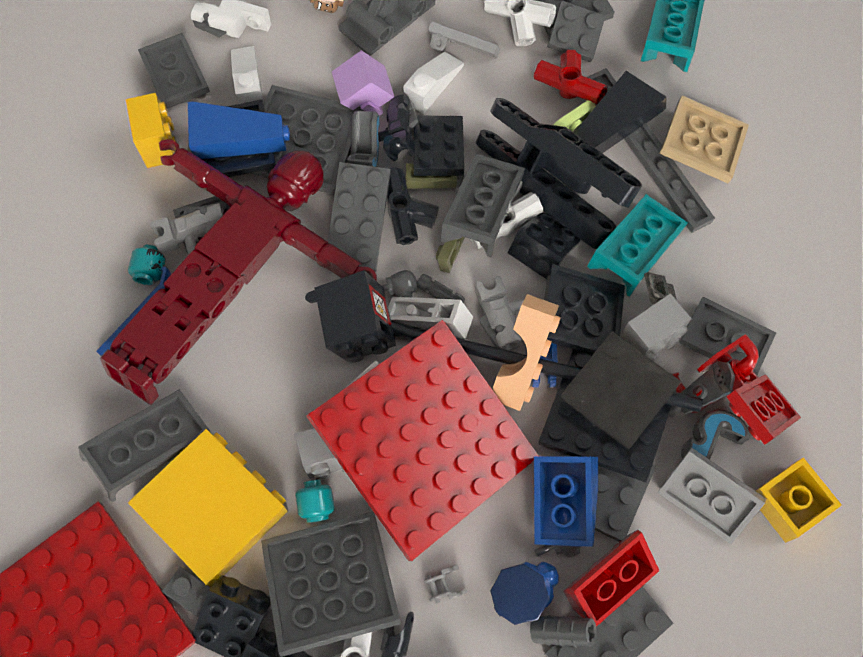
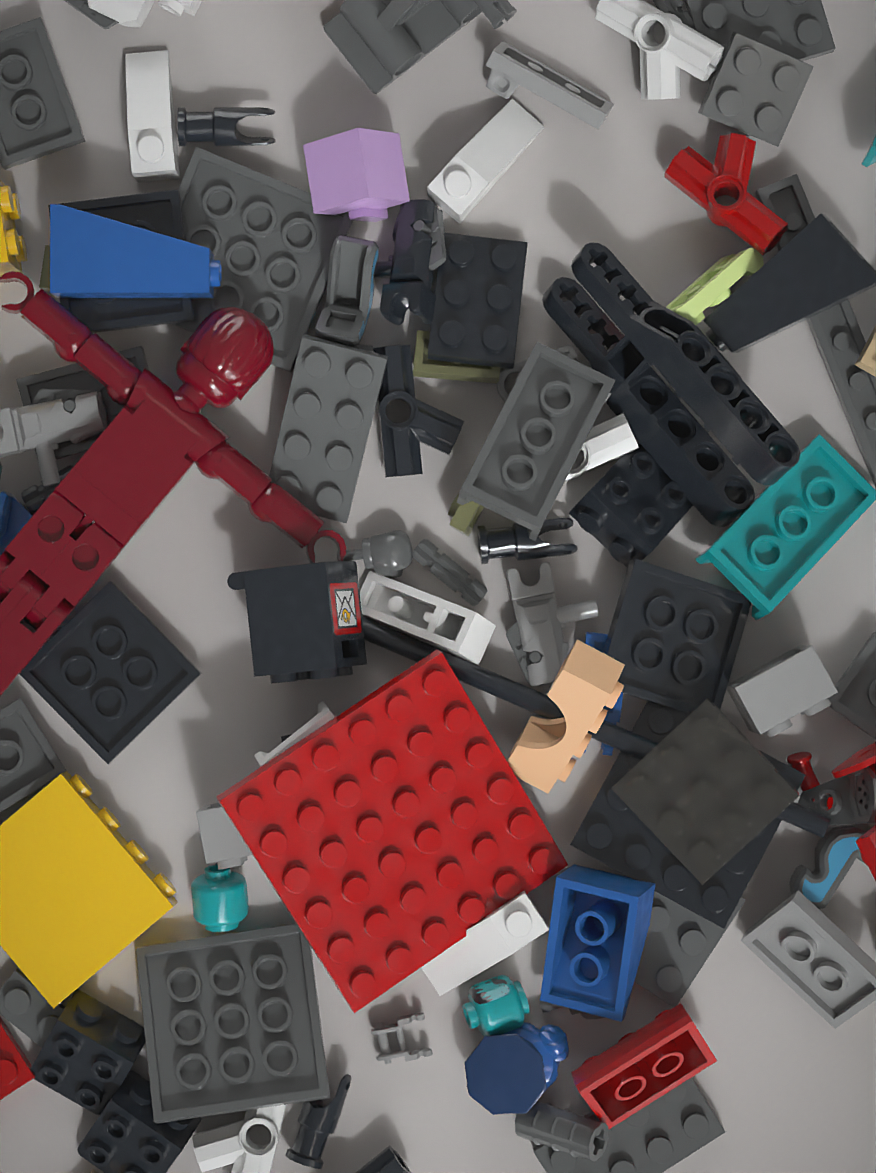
camera: 10 degrees right, 20 degrees up
clear smoke slope [644,272,677,305] -> none
none -> black plate [20,581,202,764]
none -> black piece [177,107,276,147]
none -> white slope [421,891,549,996]
none -> teal head [462,975,530,1036]
none -> black piece [477,518,578,564]

